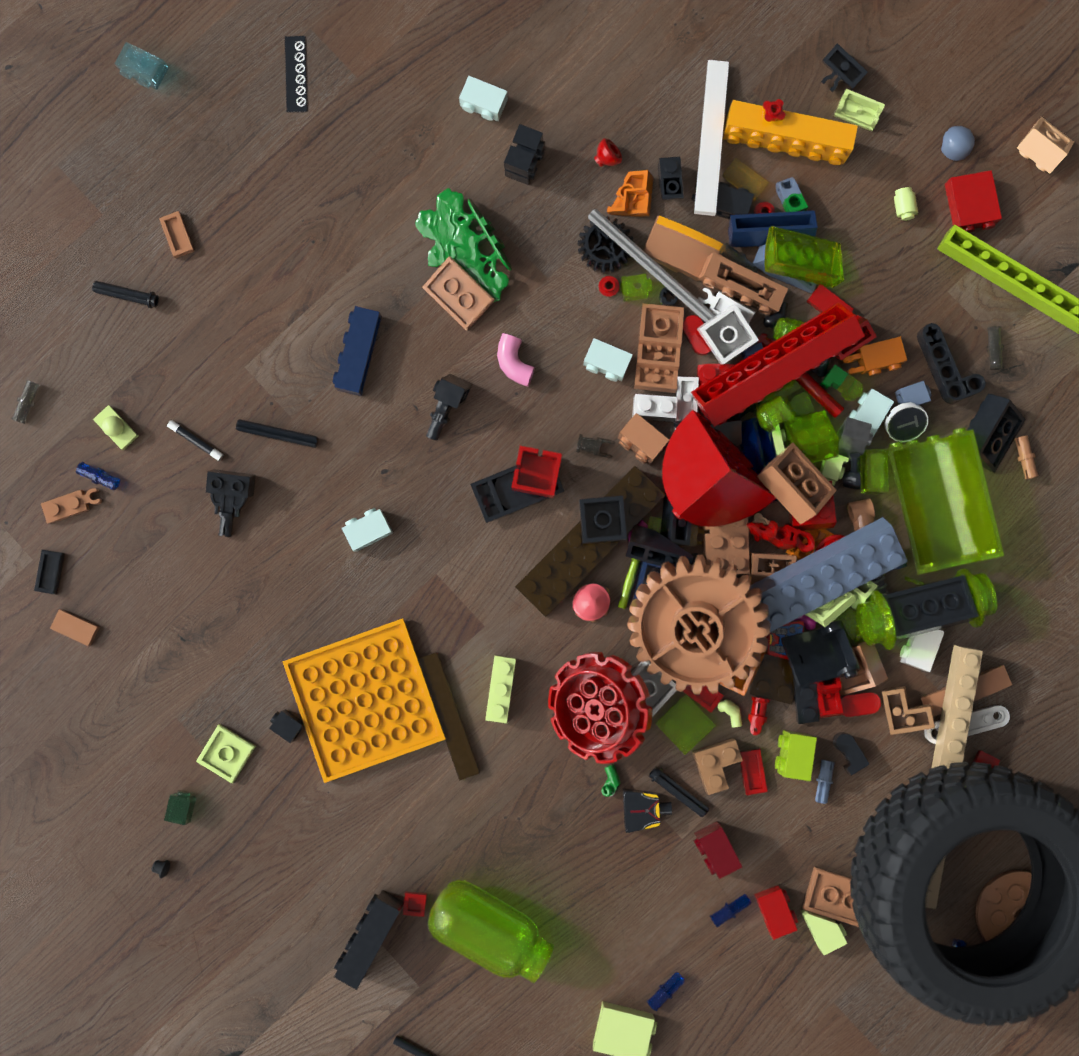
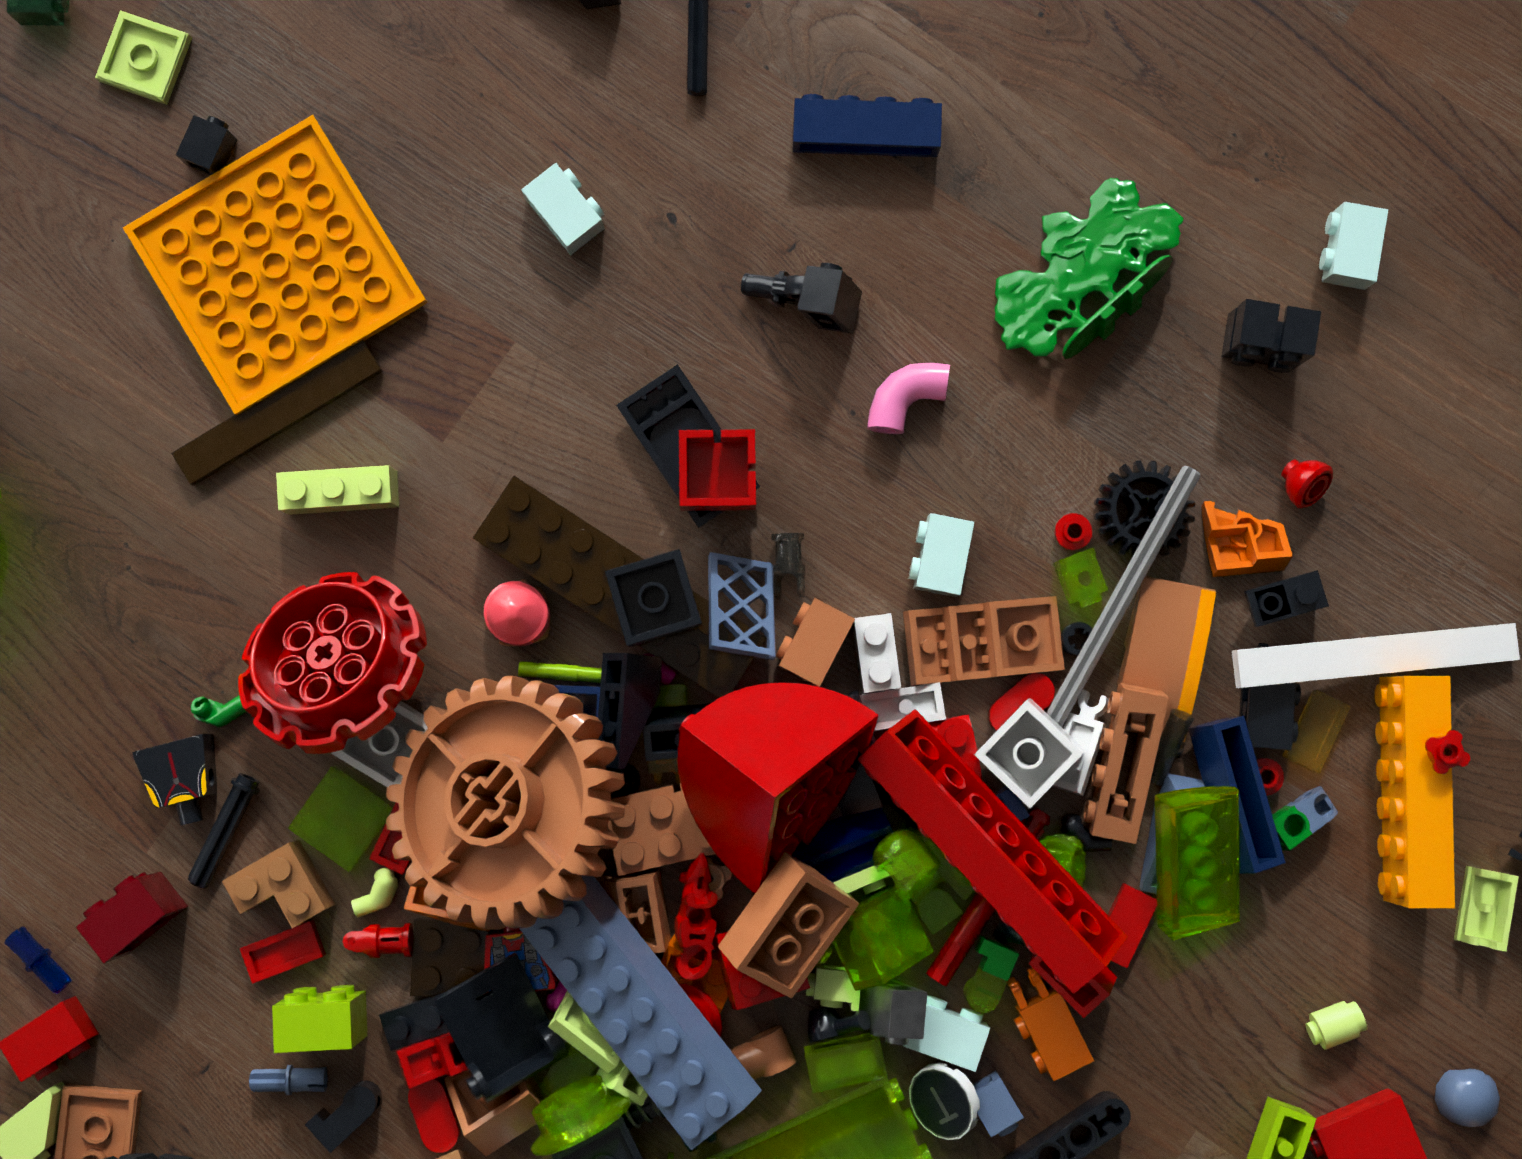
camera: 70 degrees right, 0 degrees up
nougat tile [422,256,495,331] -> none
none -> sand blue window [708,552,776,660]

